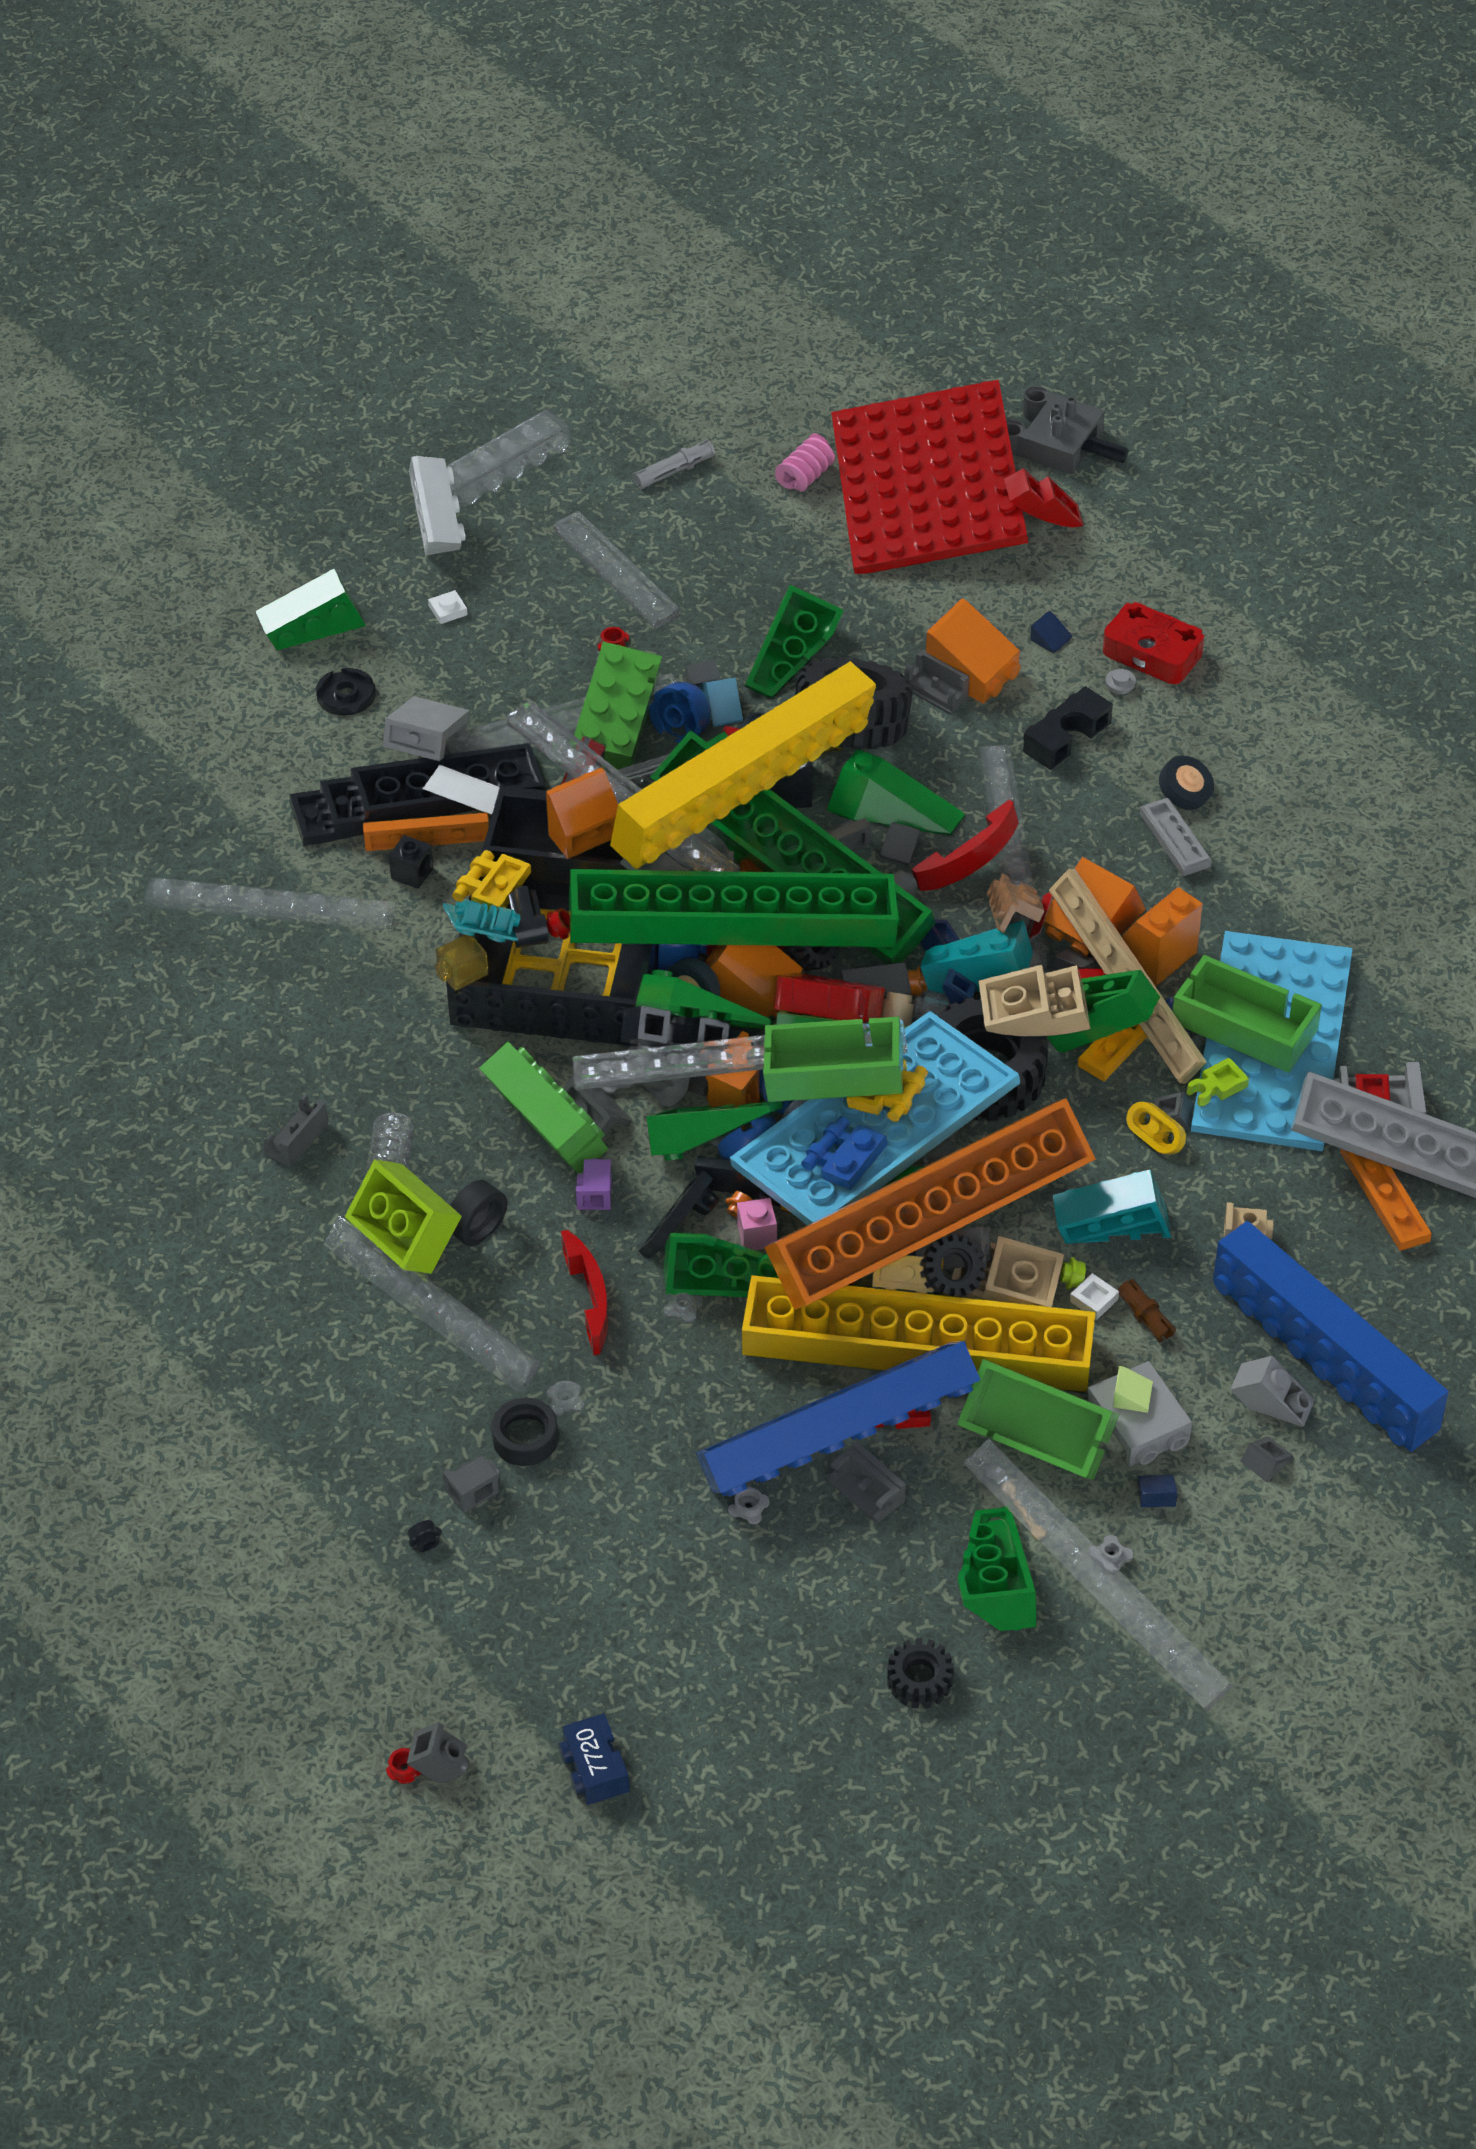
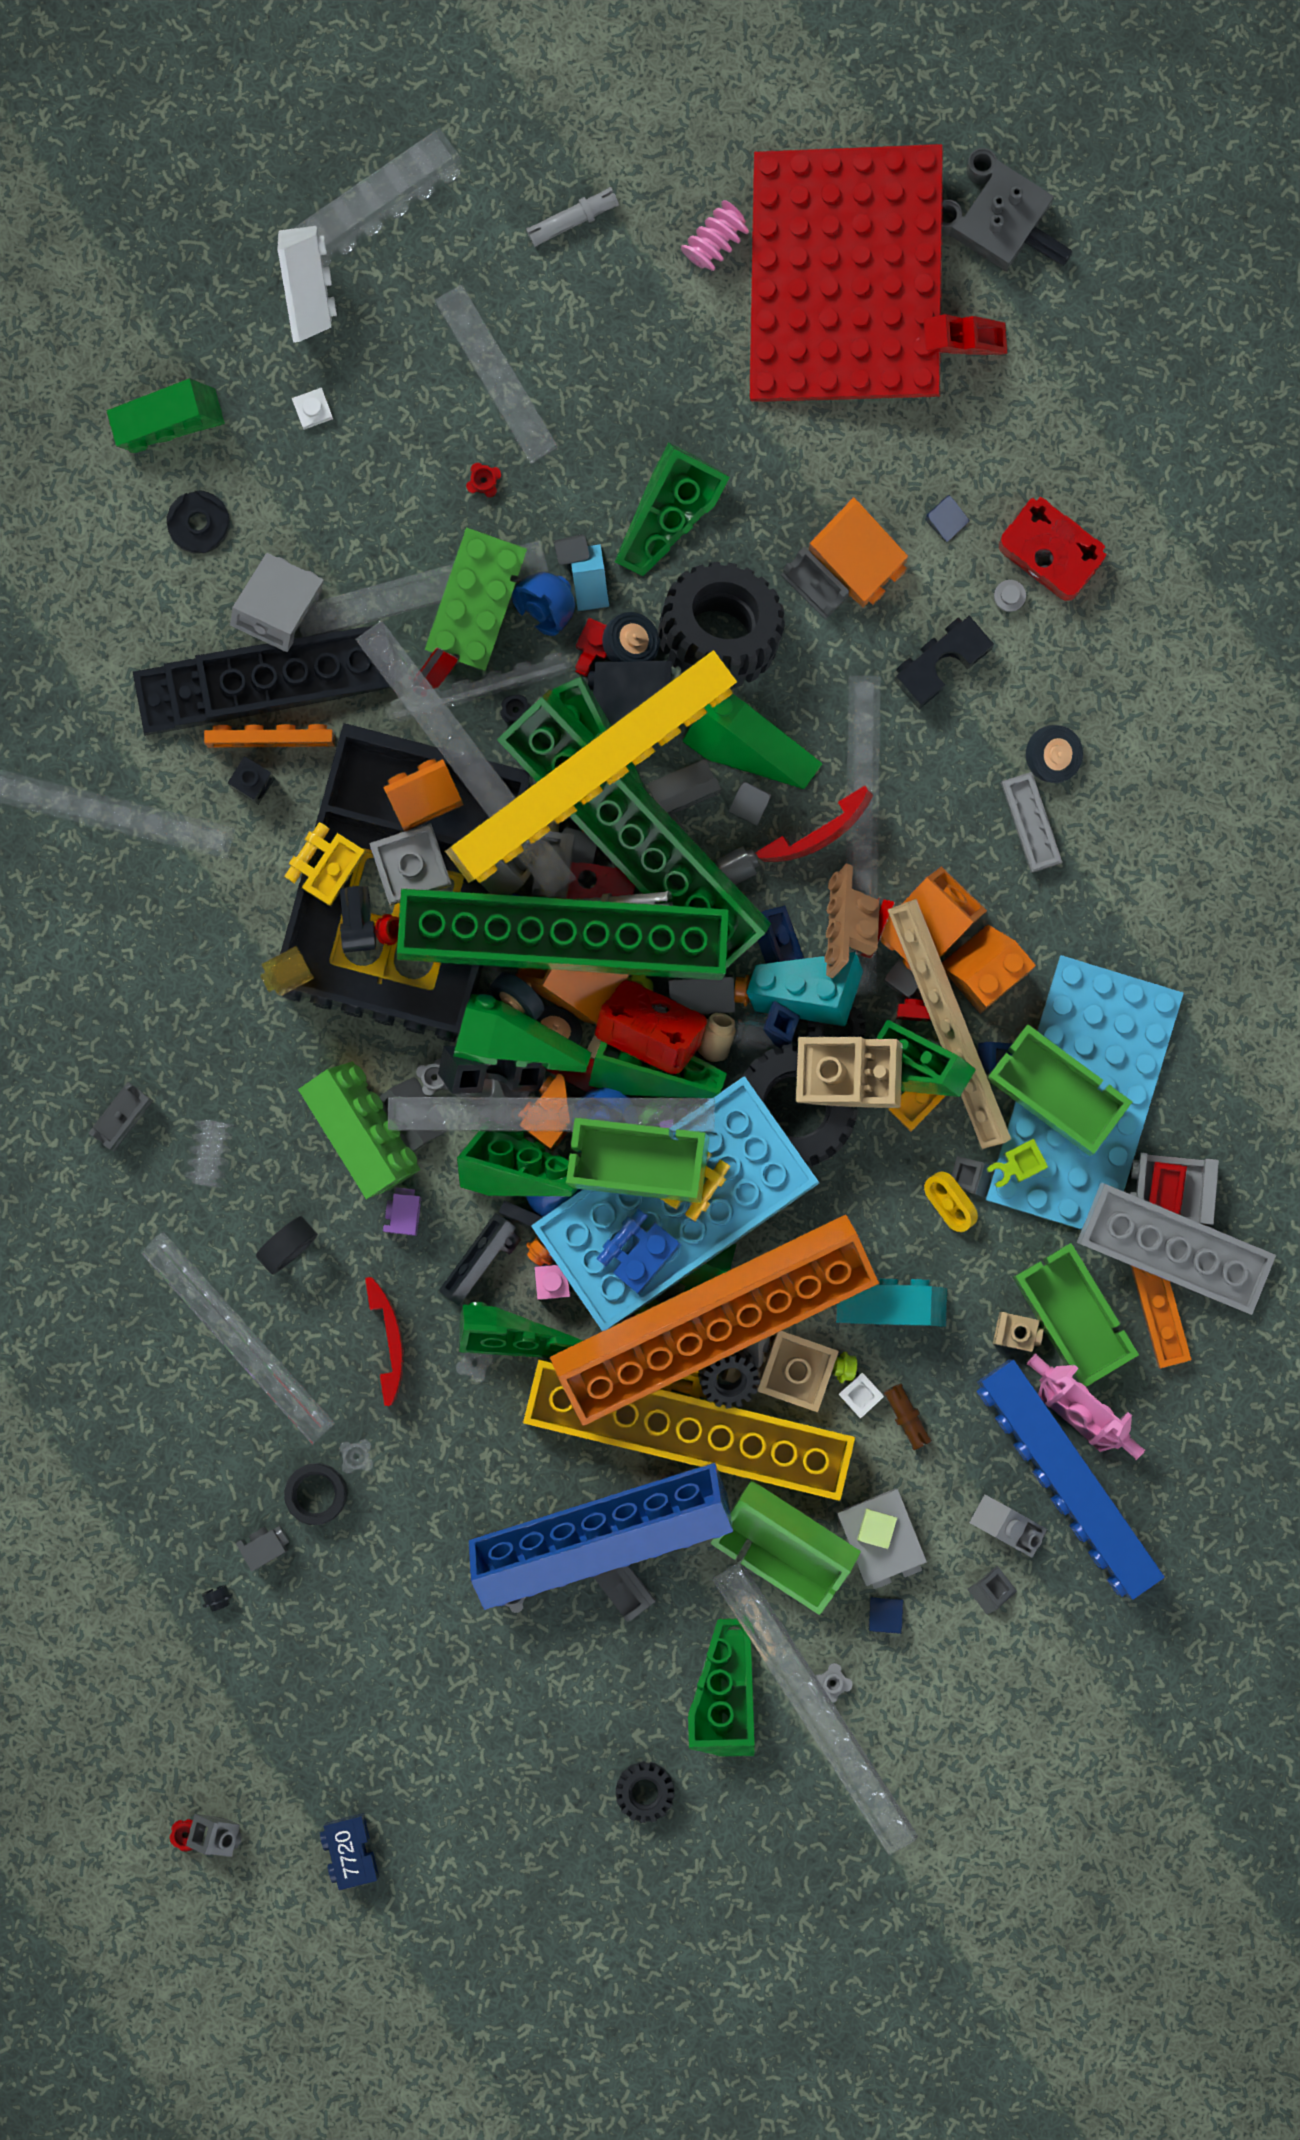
camera: 10 degrees right, 35 degrees up
lime brick [345,1159,462,1274] -> none
white sticker [423,765,499,815] -> none
teal hinge [442,899,520,942] -> none
none -> light grey tile [369,823,452,906]
none -> bright green piece [1012,1243,1139,1387]
none -> bright pink plate [1027,1354,1145,1460]

